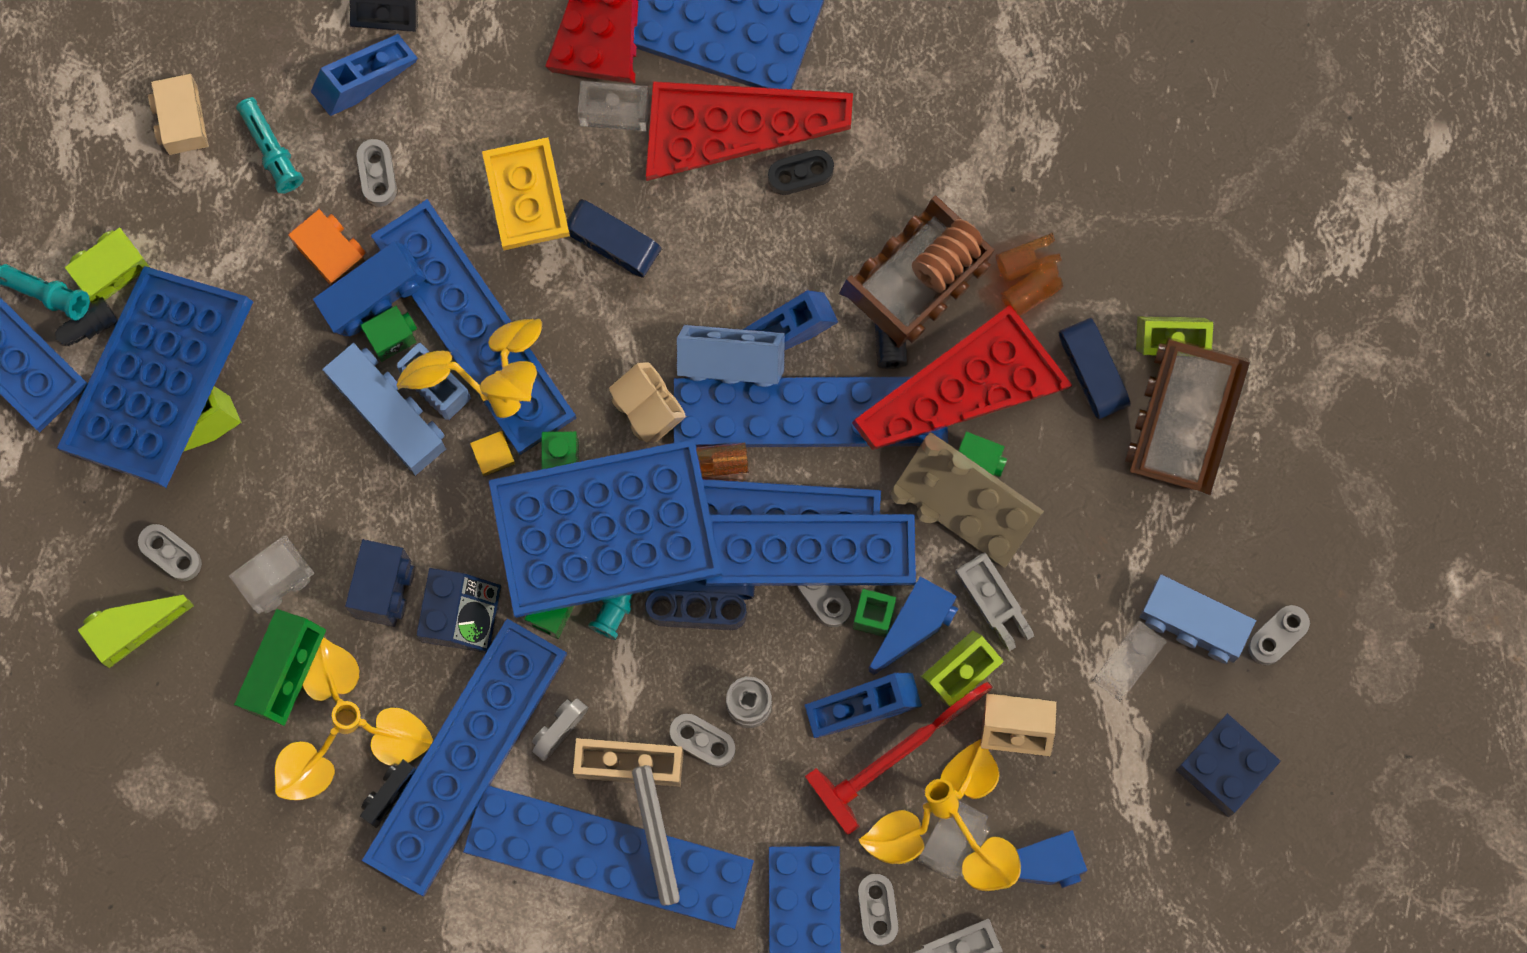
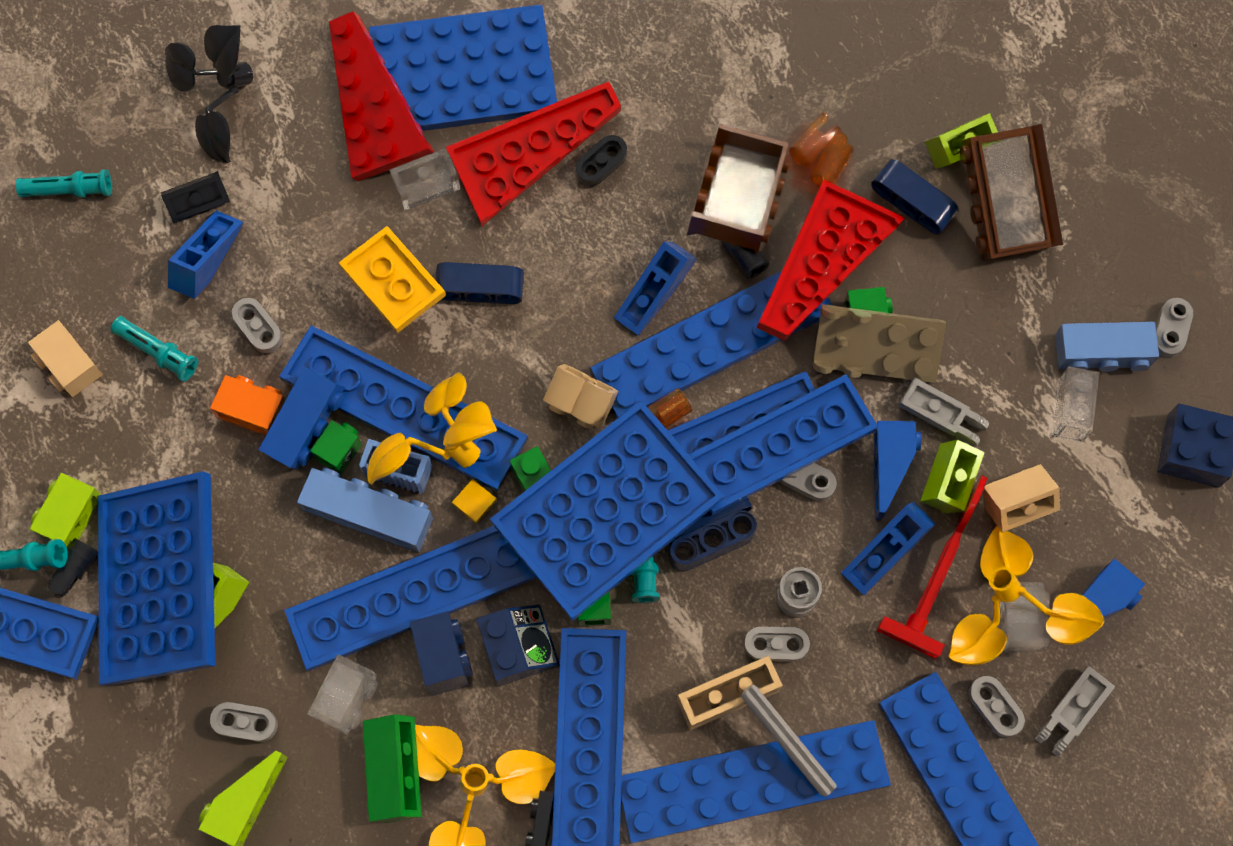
camera: 30 degrees left, 5 degrees down
light grey plate [532,698,589,761] -> none
medium blue brick [677,325,785,387] -> none
green brick [853,589,896,637] -> none
nougat piece [911,219,983,293] -> none
none -> blue plate [284,526,537,672]

